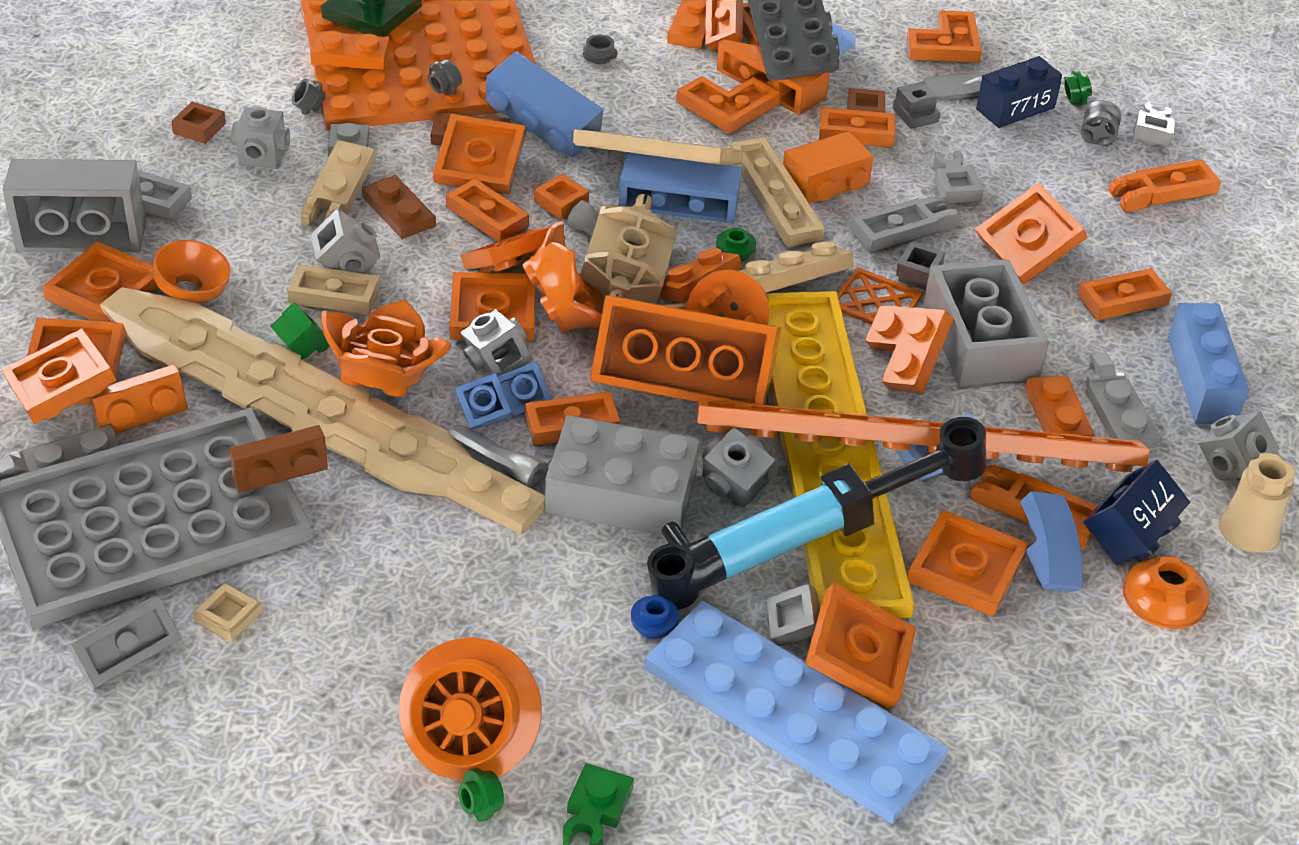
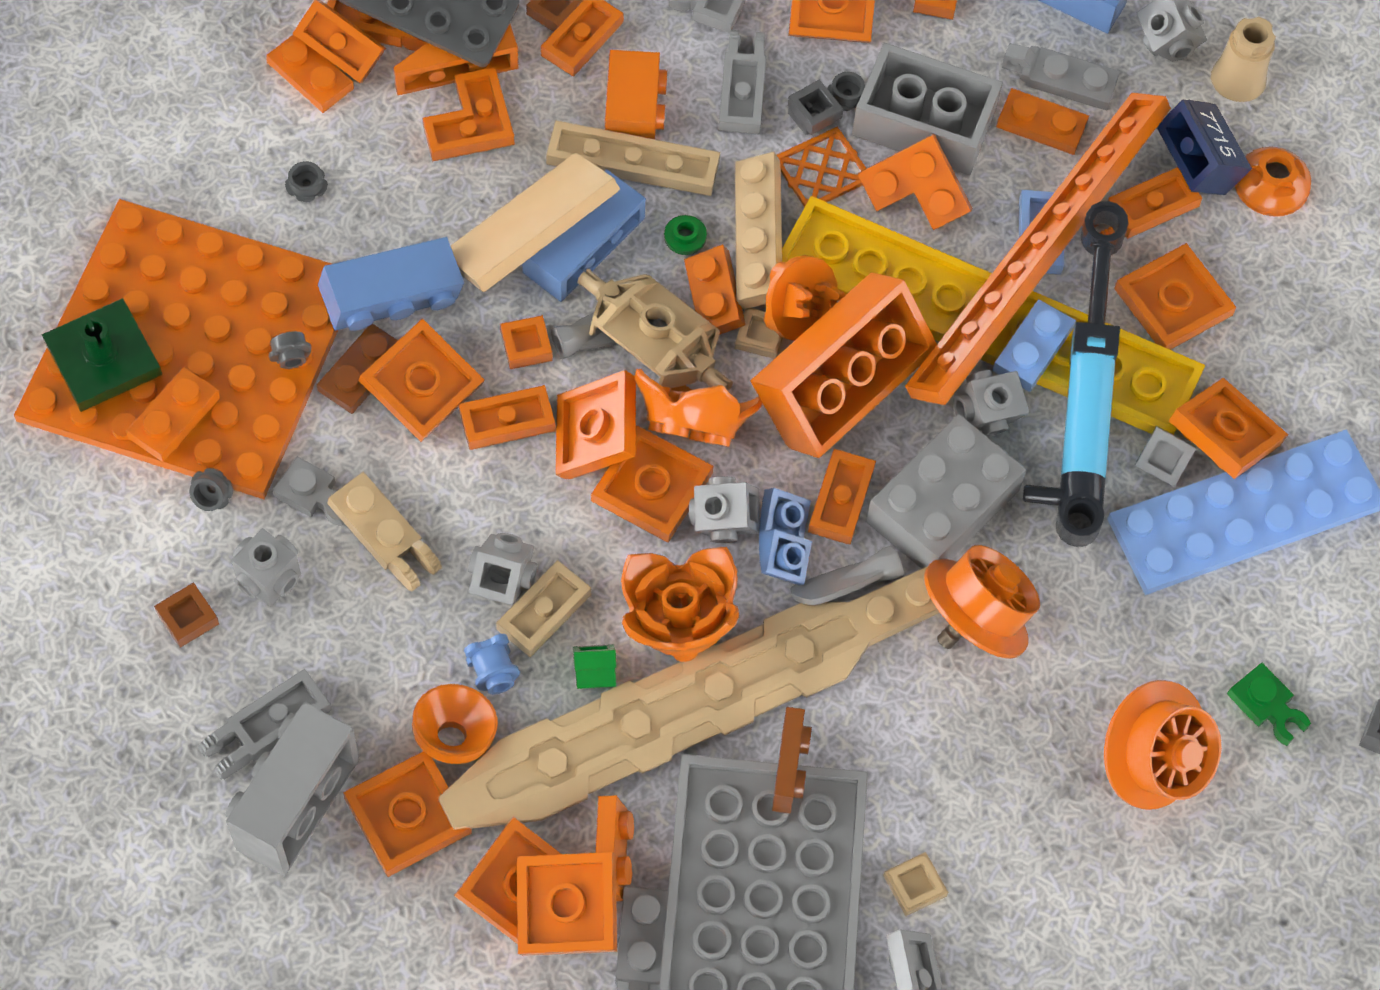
camera: 60 degrees left, 20 degrees up
dark orange plate [362,175,436,239] -> none
green plate [458,768,504,822] -> none
blue plate [631,595,679,639] -> none
medium blue slope [1020,491,1083,592] -> none
none -> medium blue brick [464,634,520,695]
none -> orange piece [924,545,1040,659]
none -> light blue plate [992,299,1076,392]

